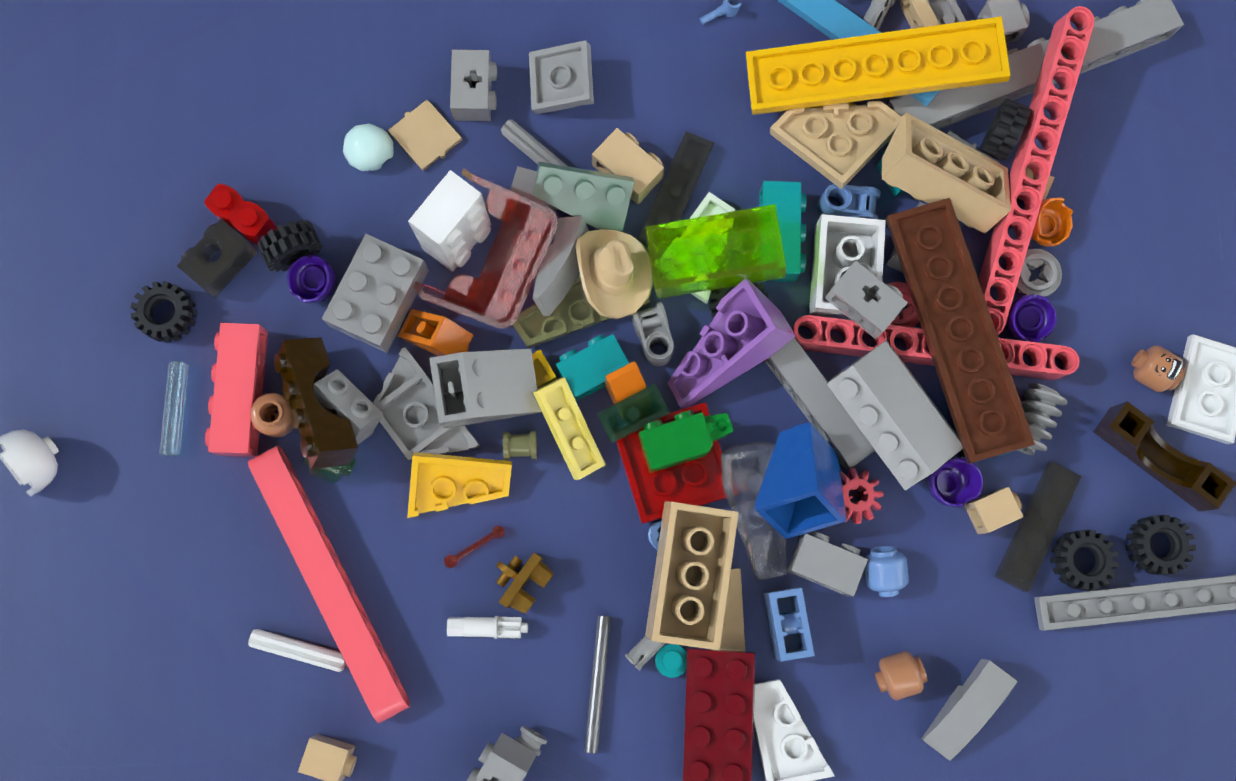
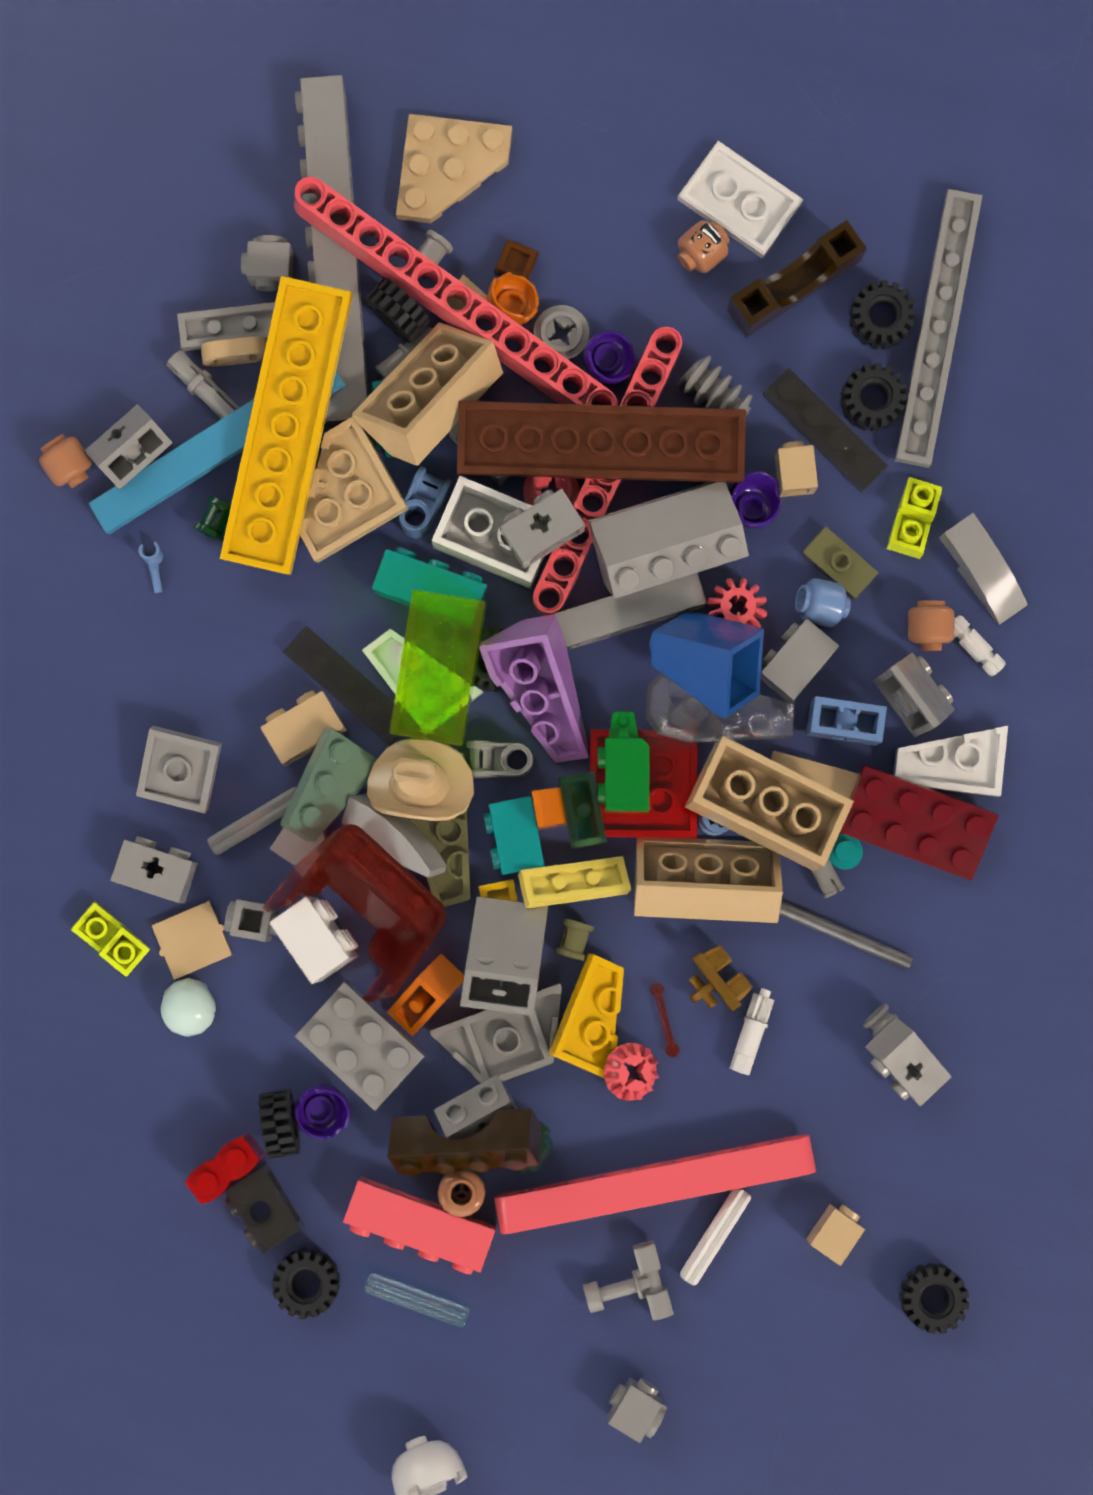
camera: 70 degrees left, 5 degrees up
none -> neon yellow slope [71,901,150,977]
none -> dark green bush [193,496,231,542]
none -> light grey brick [224,899,281,942]
none -> tan plate [396,114,512,223]
none -> light grey bush [418,230,453,265]
none -> reddish brown tile [494,239,540,280]
none -> light grey bar [583,1240,674,1321]
none -> coral gear [604,1043,659,1101]
none -> light grey brick [607,1377,667,1443]
none -> tan slope [634,838,783,923]
none -> olive plate [801,527,878,601]
none -> light grey slope [873,652,955,738]
none -> neon yellow slope [886,477,943,559]
none -> white axle [954,615,1006,676]

